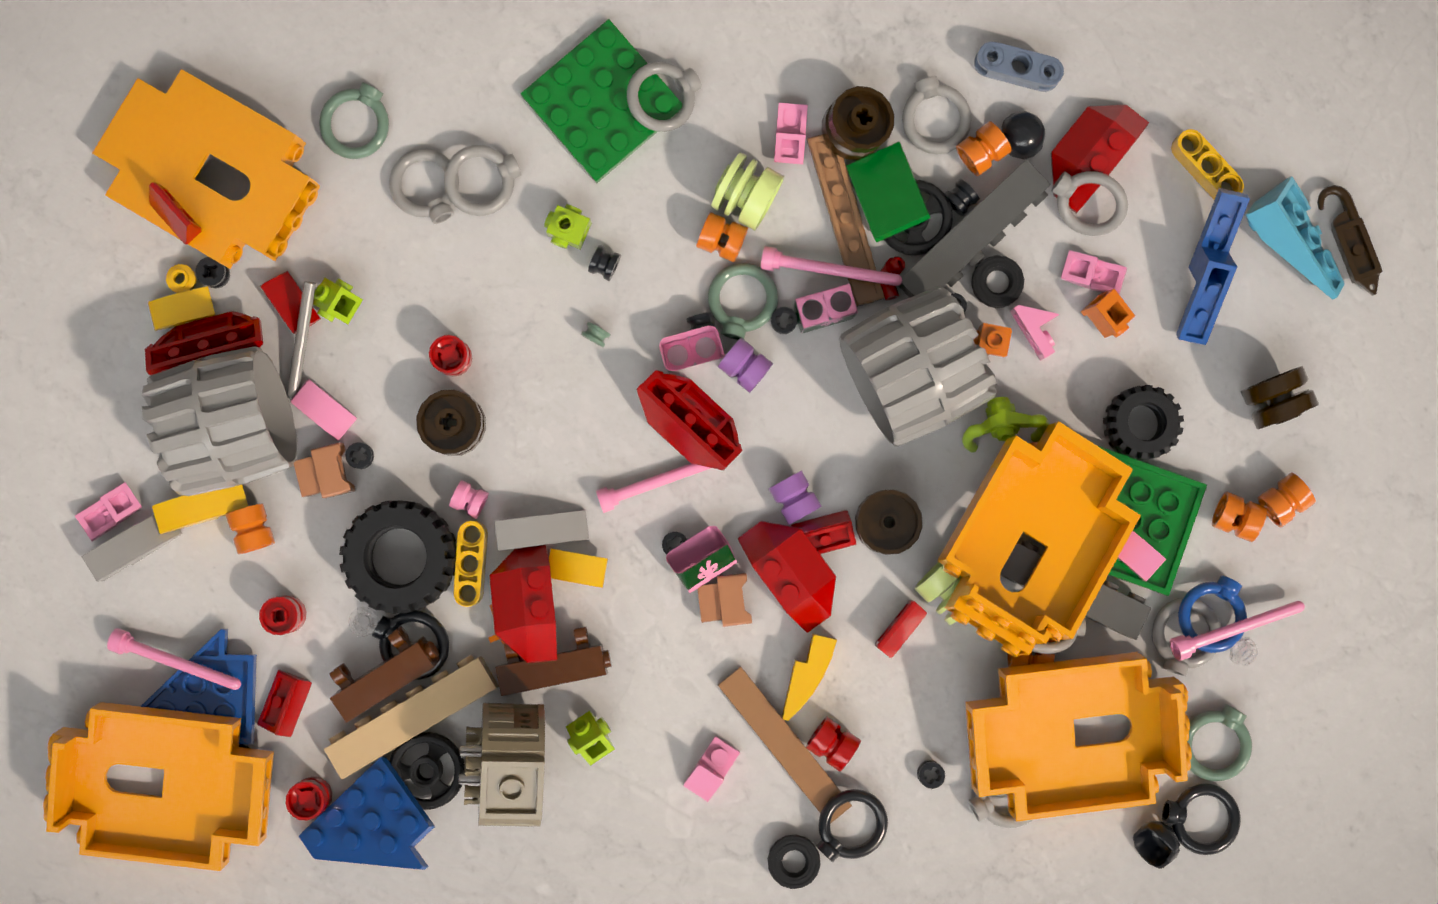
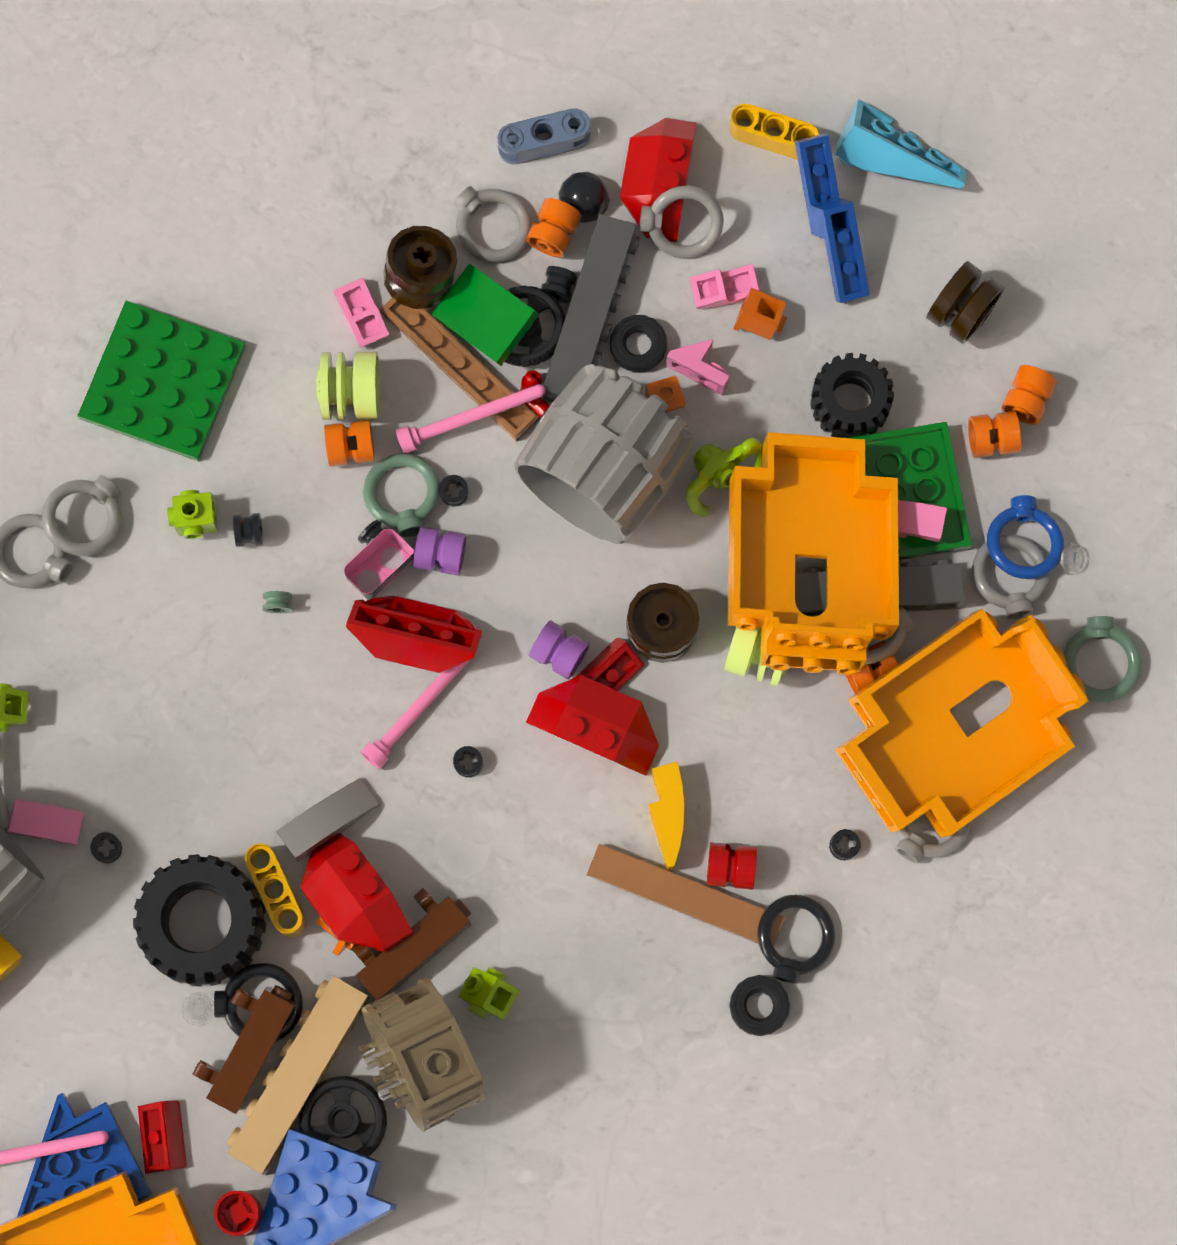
camera: 30 degrees left, 10 degrees down
orange wheel [226,504,275,554] -> none
red wheel [259,595,306,635] -> none
nougat piece [293,442,356,499] -> none
dark brown wheel [416,390,486,456] -> none
red wheel [429,335,473,377] -> none
bright pink wheel [449,480,489,519] -> none
yellow slope [549,548,608,588] -> none
light grey piece [627,62,701,132] -> none
bright pink piece [666,526,737,593] -> none
bright pink slope [683,736,740,802] -> none
nougat piece [698,573,752,627] -> none
bright pink piece [794,284,858,333] -> none
slope [875,600,927,658] -> none
black hair [1133,821,1180,869] -> none
black piece [1162,784,1241,855] -> none
bright pink piece [1170,601,1305,661] -> none
dark brown plate [1317,185,1383,296] -> none

